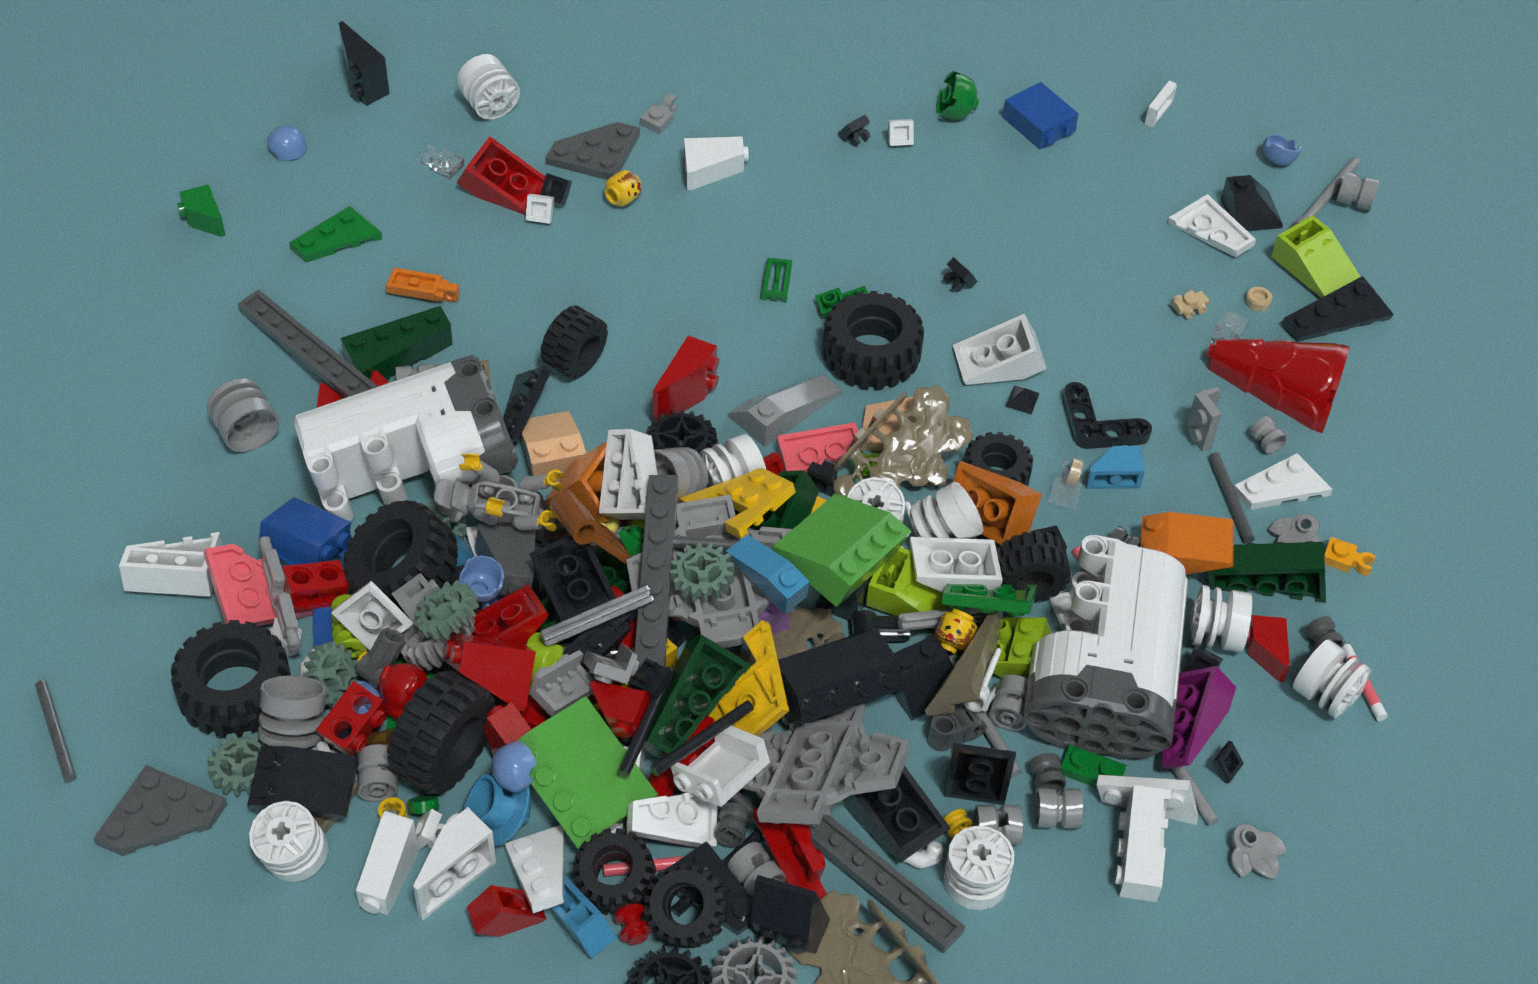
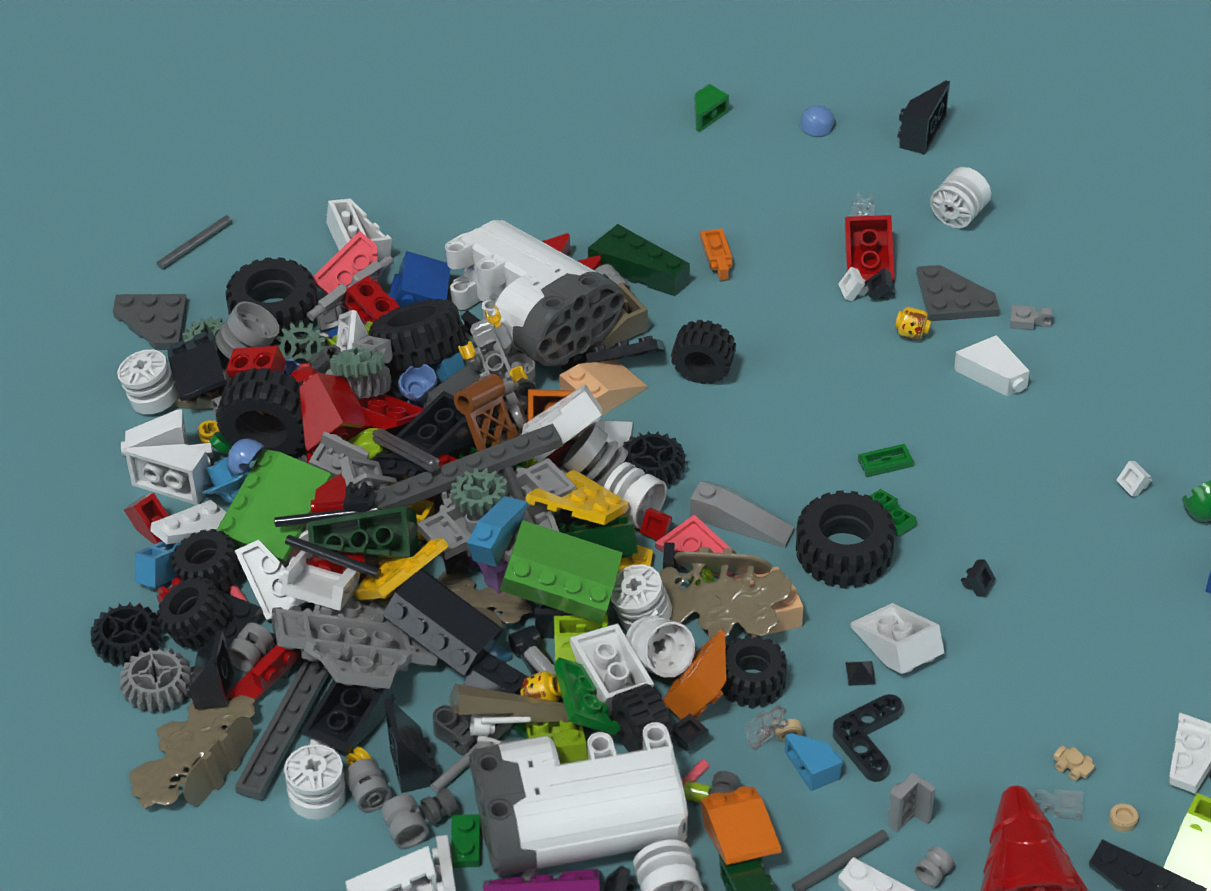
camera: 70 degrees right, 5 degrees down
light grey wheel [206,378,279,452] -> none
dark grey plate [238,289,378,398] -> none
green wing [289,206,382,263] -> none
red slope [483,702,532,756] -> none
red slope [653,335,720,420] -> none
black tile [838,115,870,147] -> none

